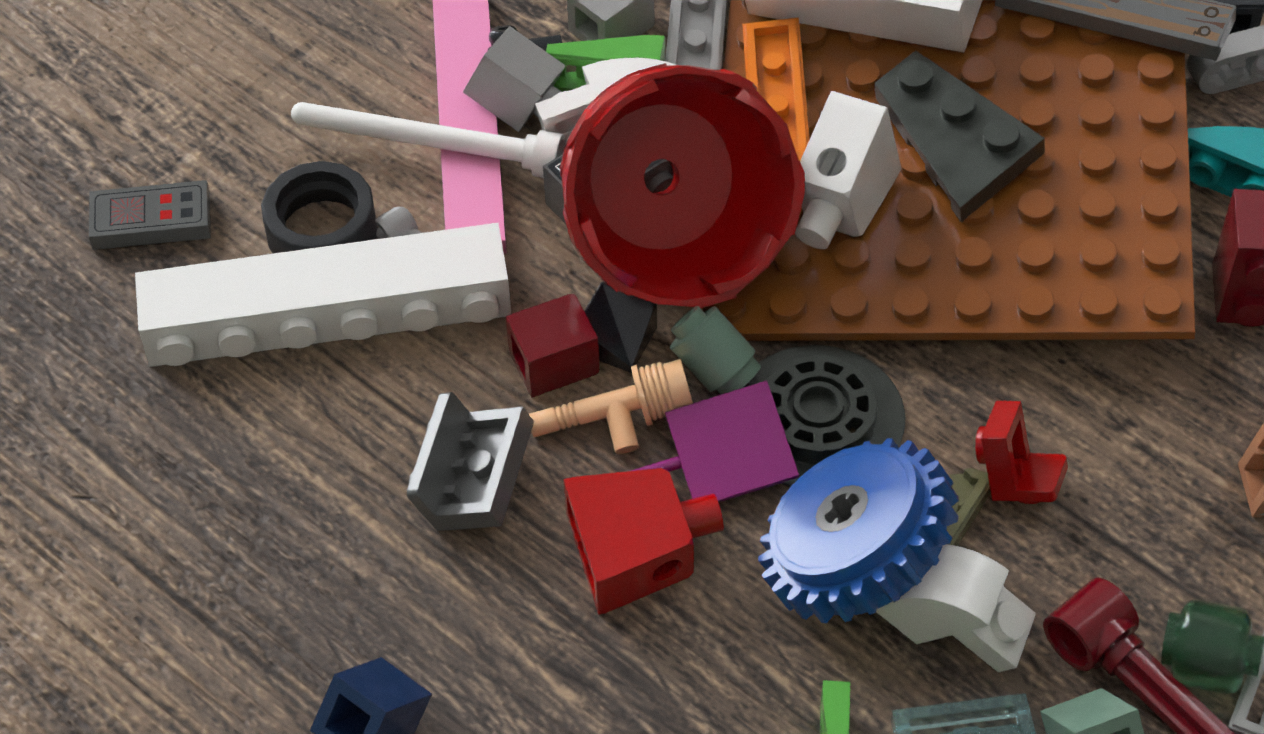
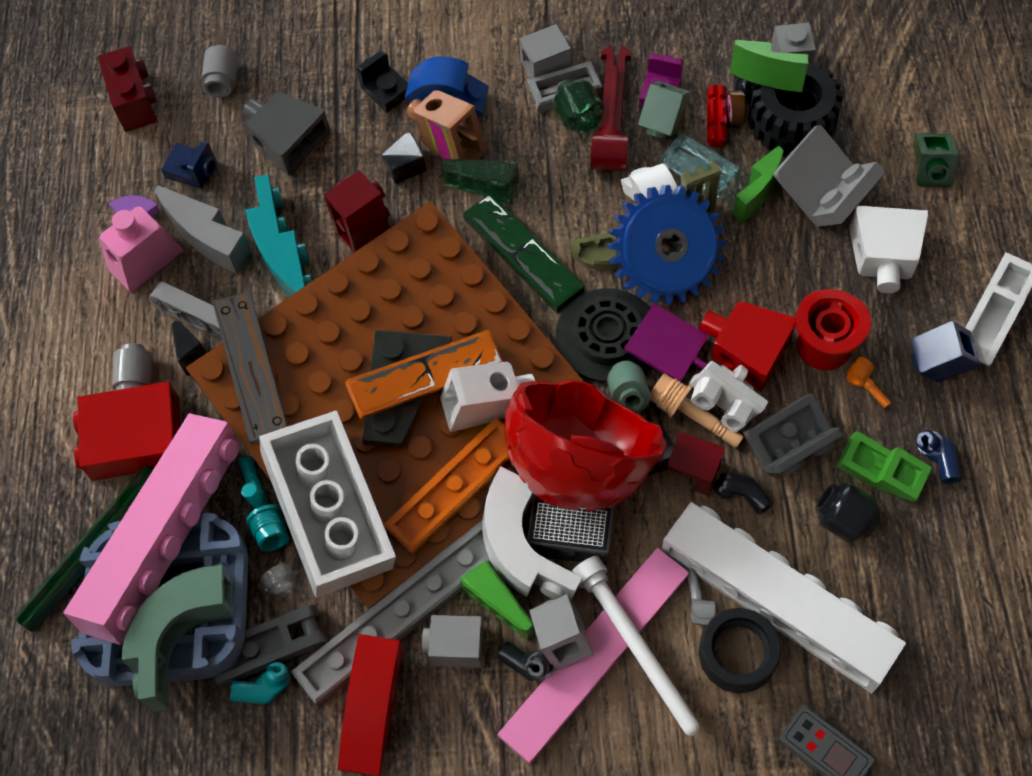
camera: 130 degrees left, 10 degrees up
red bracket [975,401,1068,504] -> none
none -> orange tile [345,329,503,419]
none -> clear green slope [442,159,519,203]
none -> dark green tile [463,193,584,314]
none -> olive tile [680,161,721,213]
none -> white hips [689,361,768,432]
none -> black arm [714,471,773,515]
none -> red piece [796,289,871,370]
none -> black head [815,482,880,542]
none -> bright green slope [836,431,932,502]
none -> orange hand [847,357,891,408]
none -> dark blue arm [916,430,962,484]

